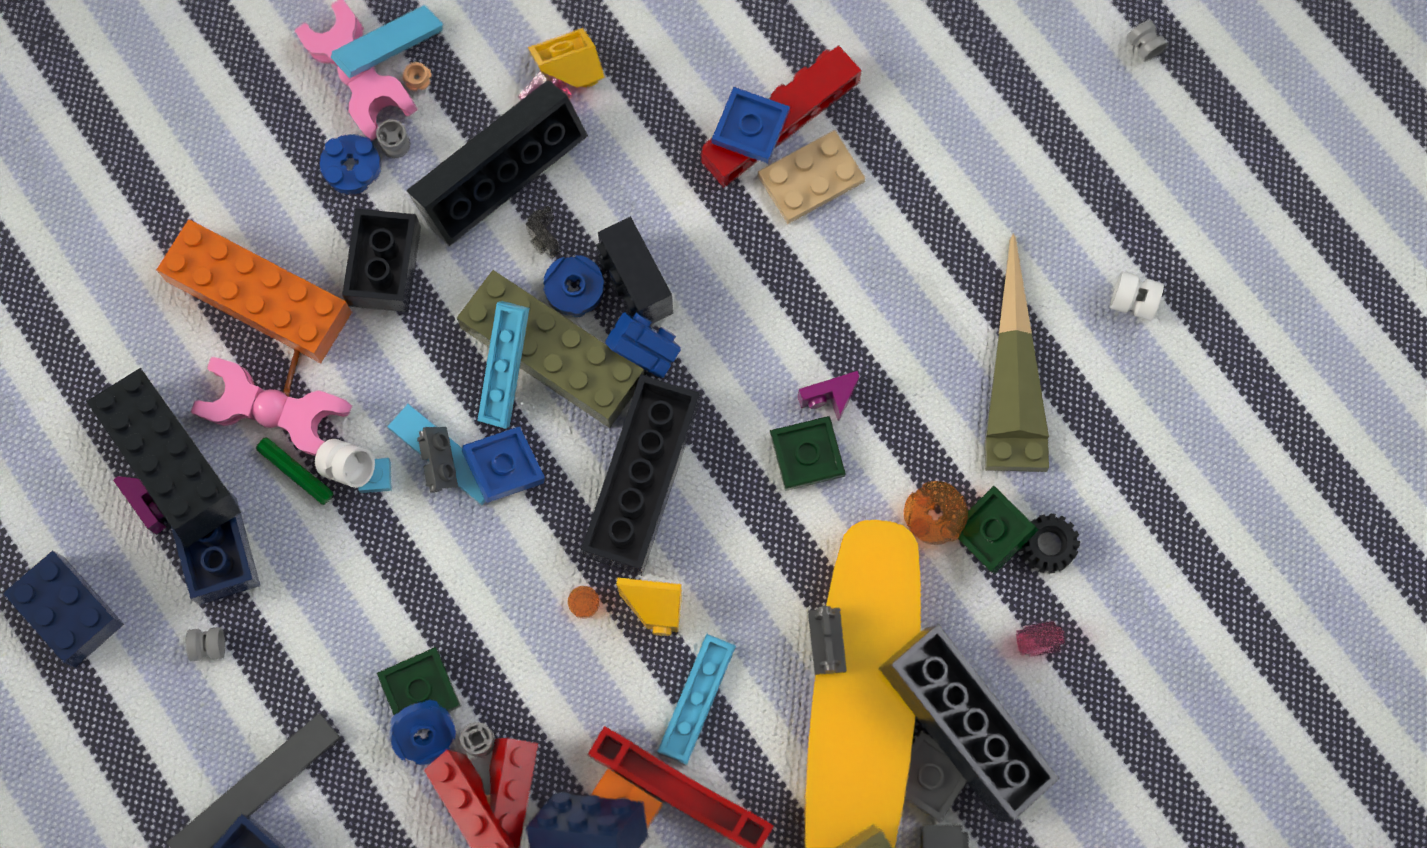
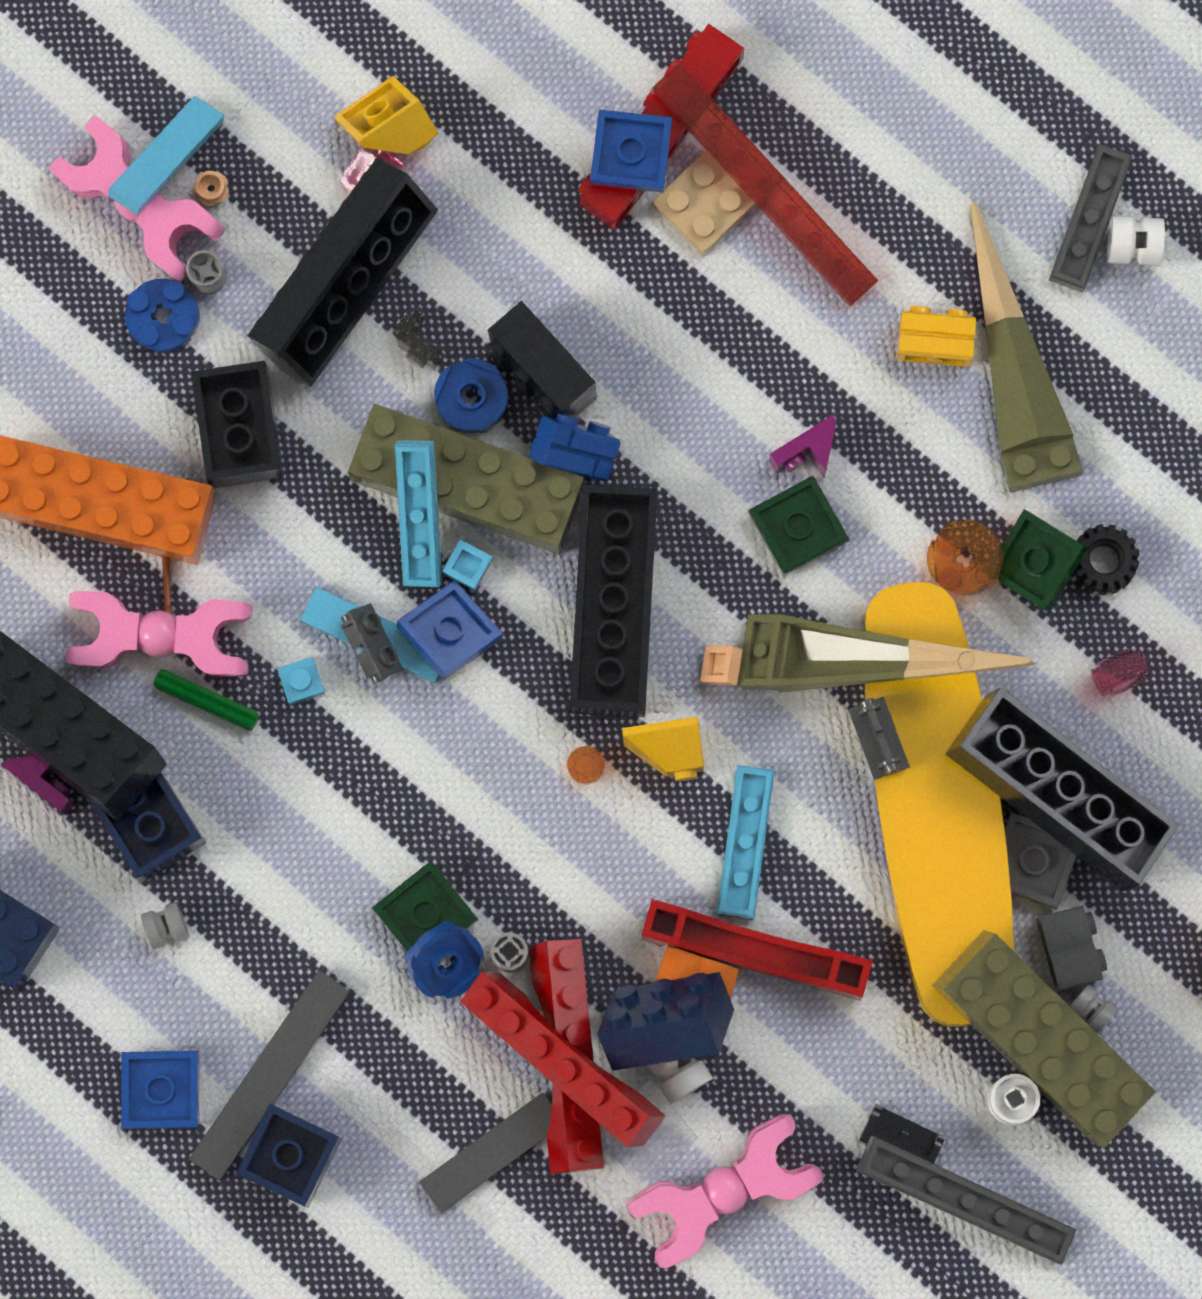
camera: 10 degrees left, 5 degrees up
white wheel [315,438,375,488] -> none
none -> blue plate [121,1051,199,1129]
none -> medium azure plate [442,539,493,591]
none -> clear red tile [651,63,878,307]
none -> light nougat plate [700,645,743,686]
none -> olive plate [737,614,1035,693]
none -> yellow brick [897,306,976,367]
none -> dark grey tile [1048,144,1133,293]

